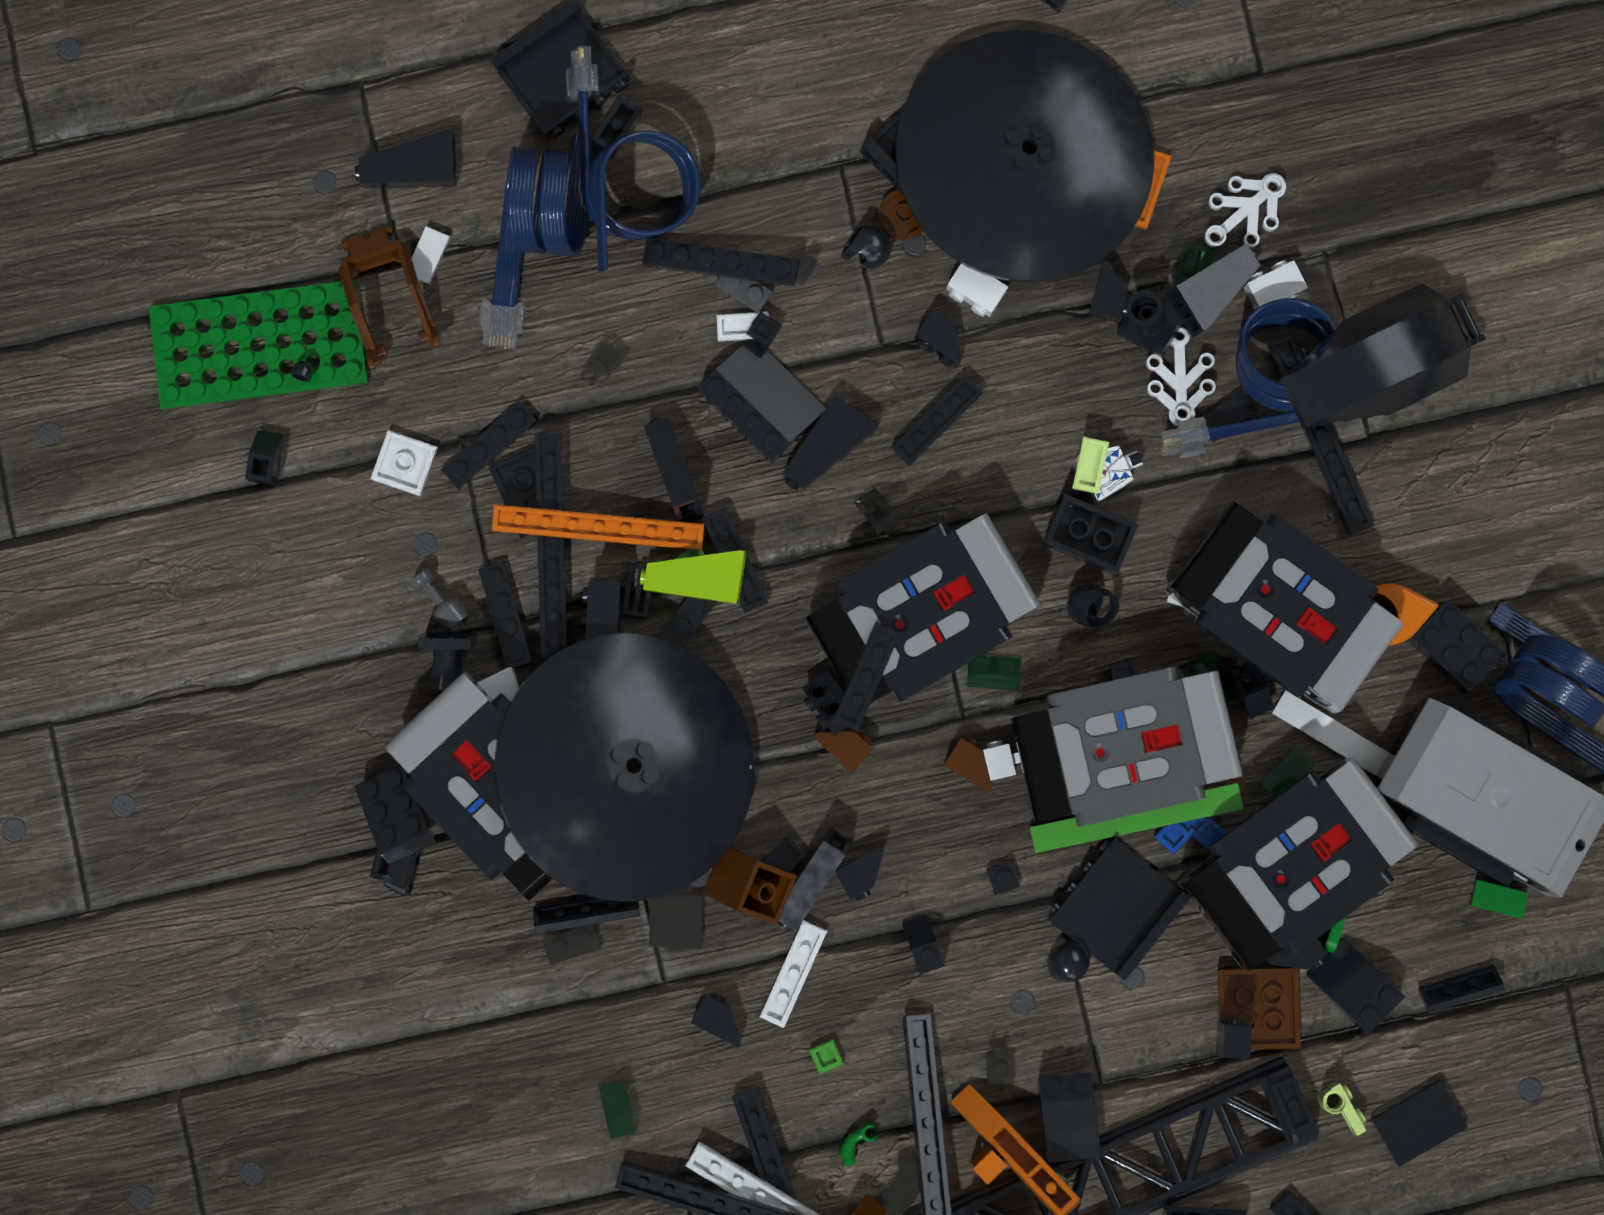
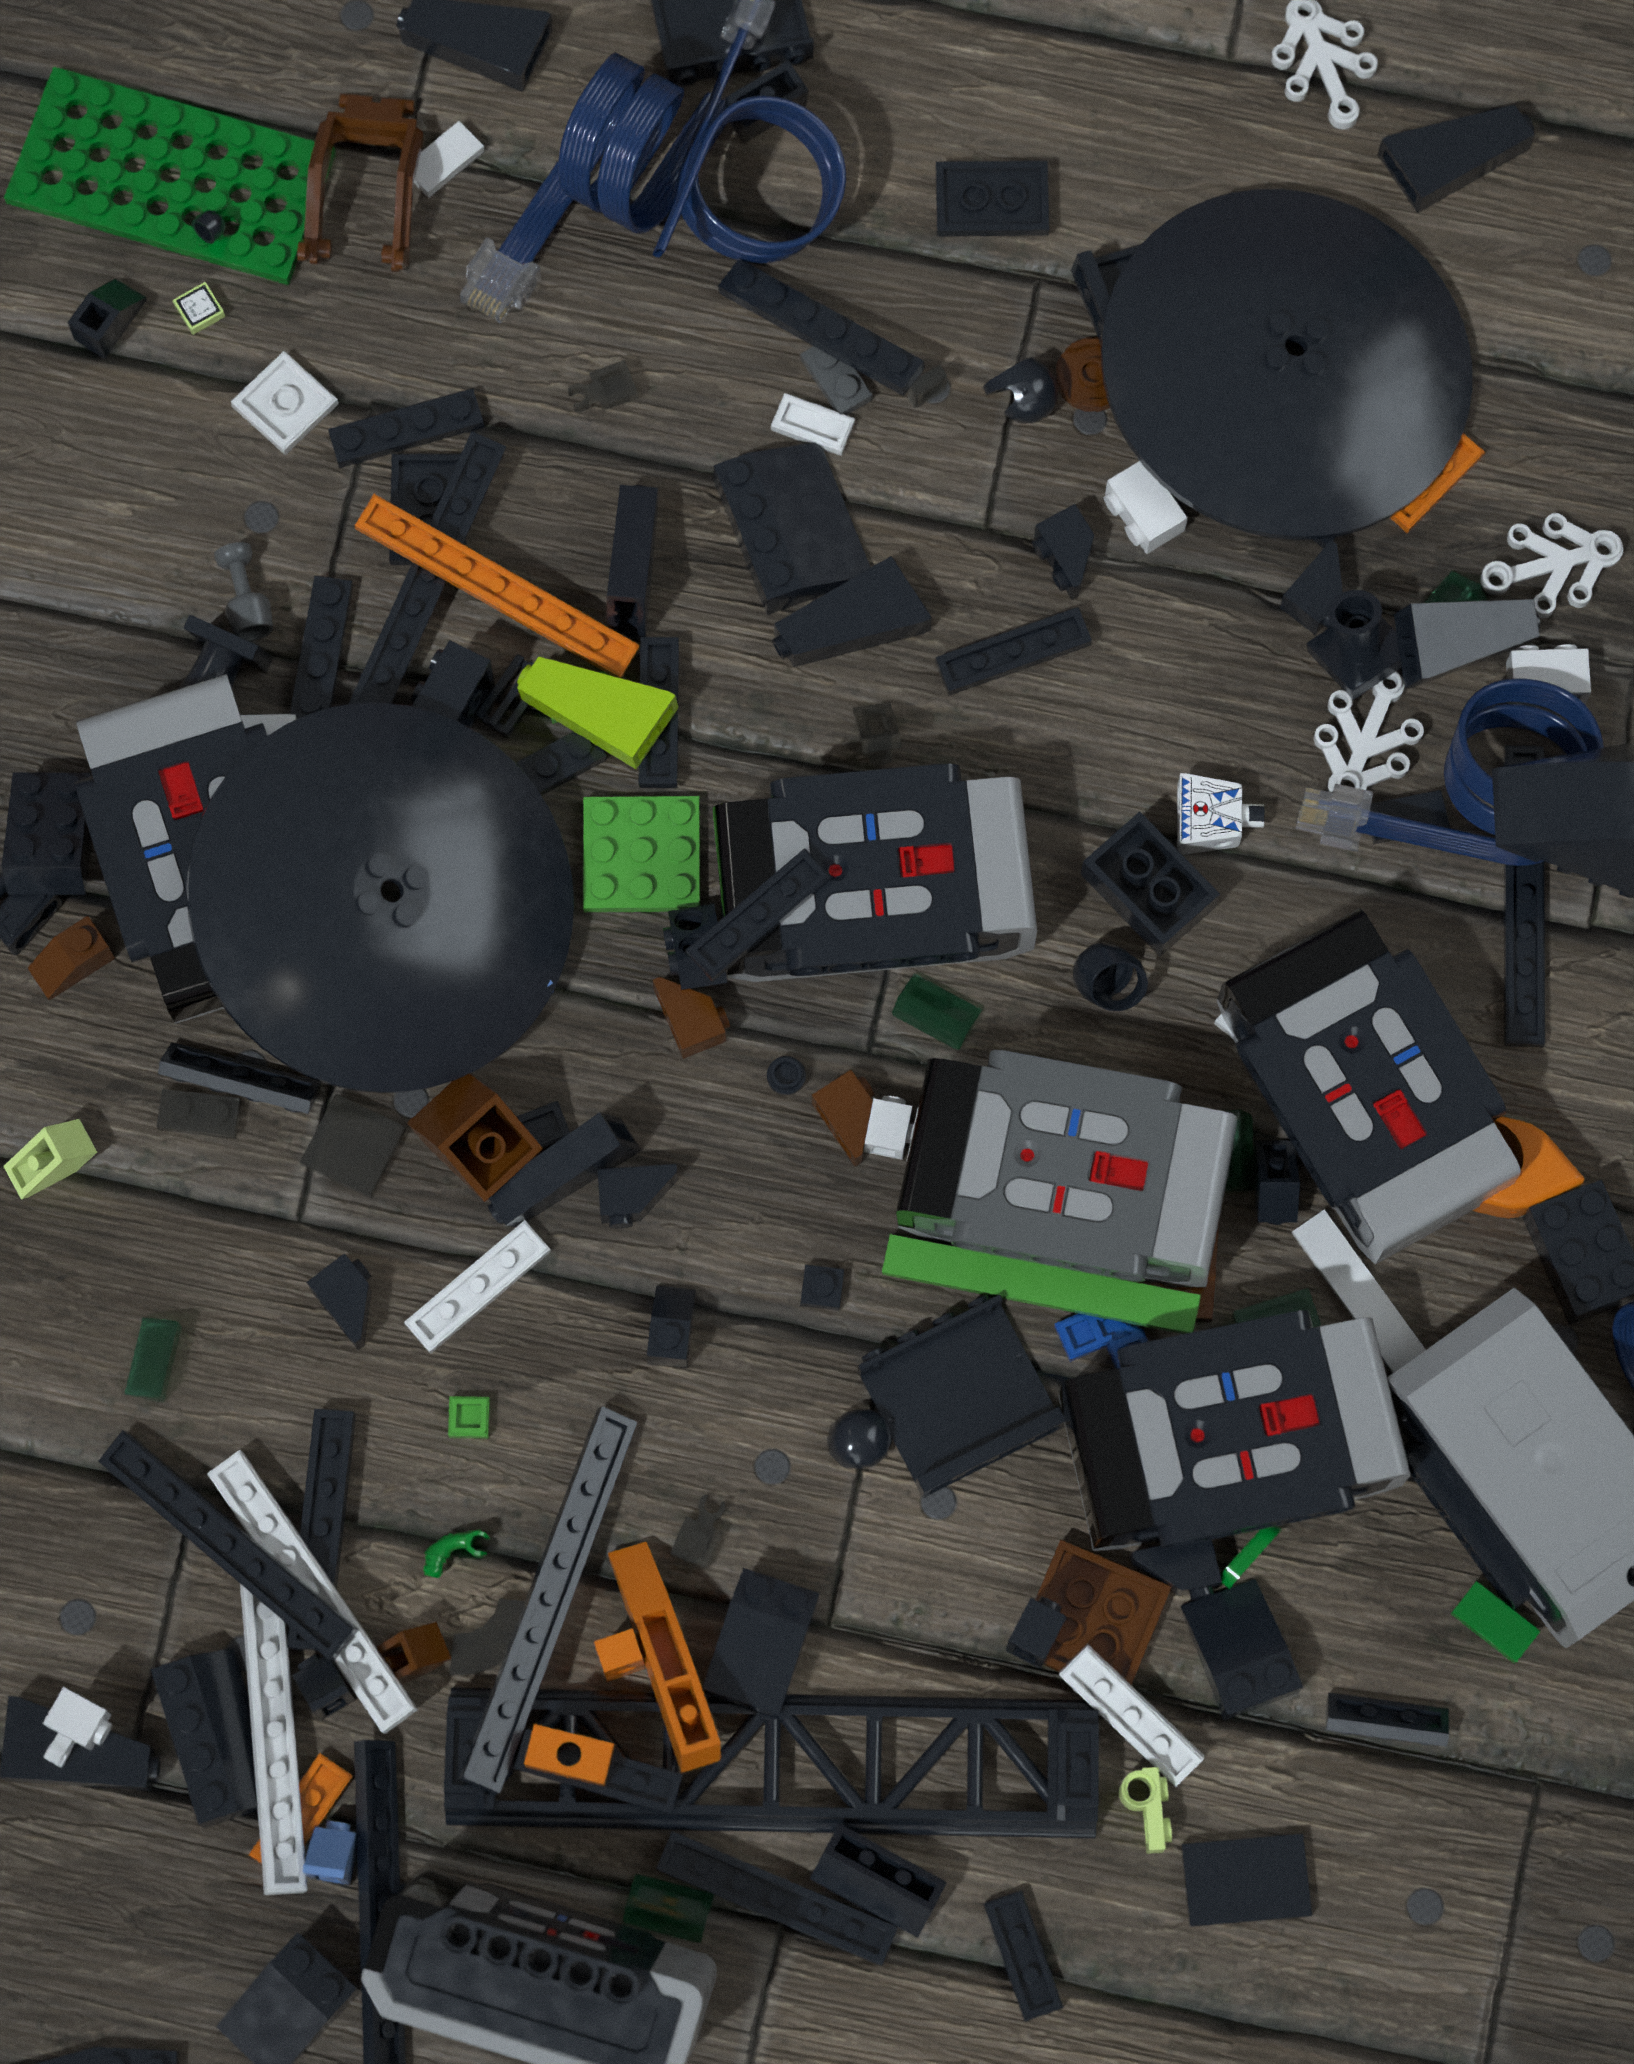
camera: 20 degrees right, 10 degrees down
black tile [746,312,782,348] -> none
yellowish green tile [1072,437,1109,494] -> none
none -> yellowish green slope [4,1119,97,1199]
none -> reddish brown slope [28,916,115,1001]
none -> tile [173,282,225,335]
none -> bright green plate [583,796,700,912]
none -> black plate [767,1056,806,1095]
none -> black plate [935,161,1049,237]
none -> white tile [1059,1643,1204,1787]

